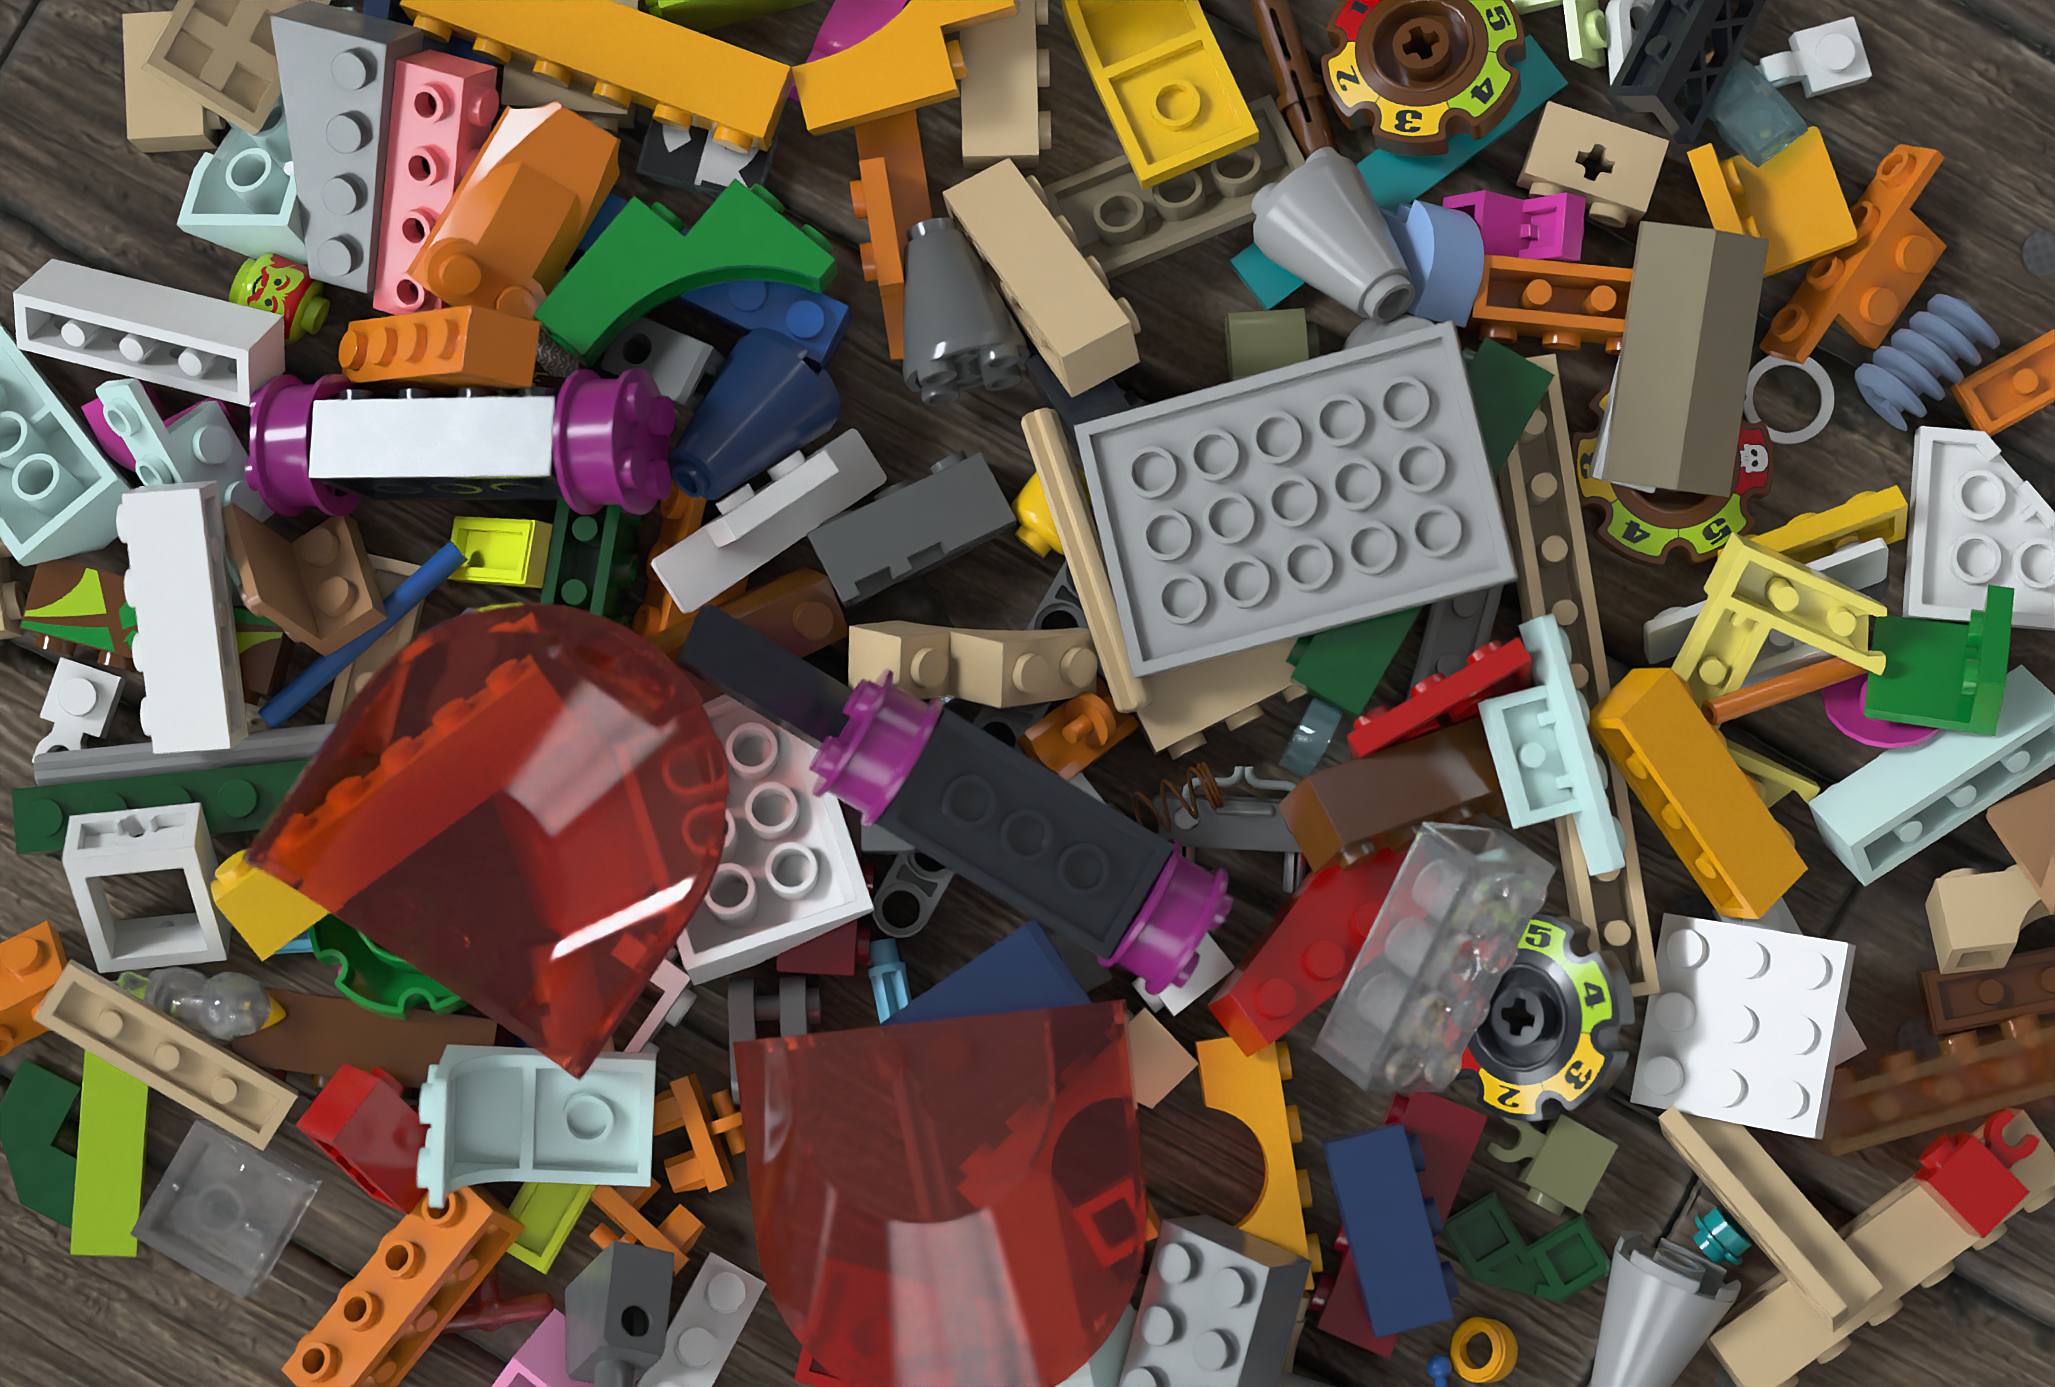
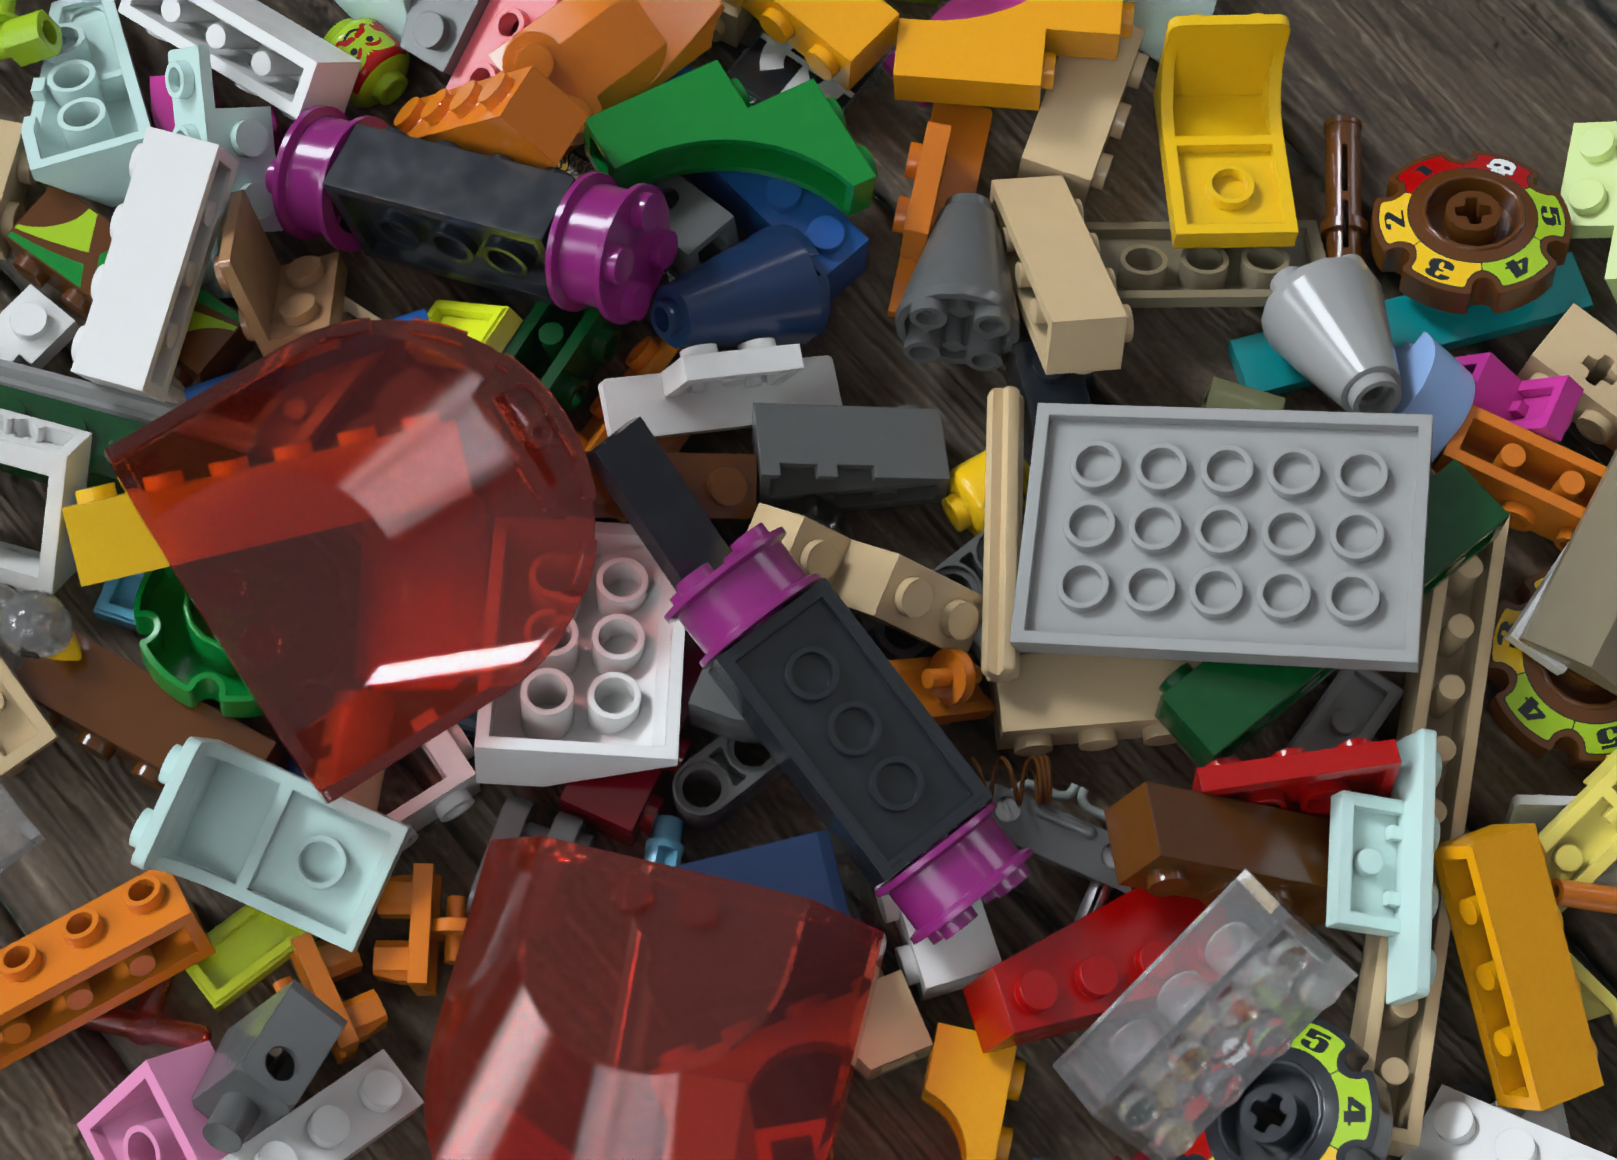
camera: 15 degrees right, 15 degrees down
red brick [296,1063,431,1215] -> none
clear light blue beam [1278,698,1343,778] -> none

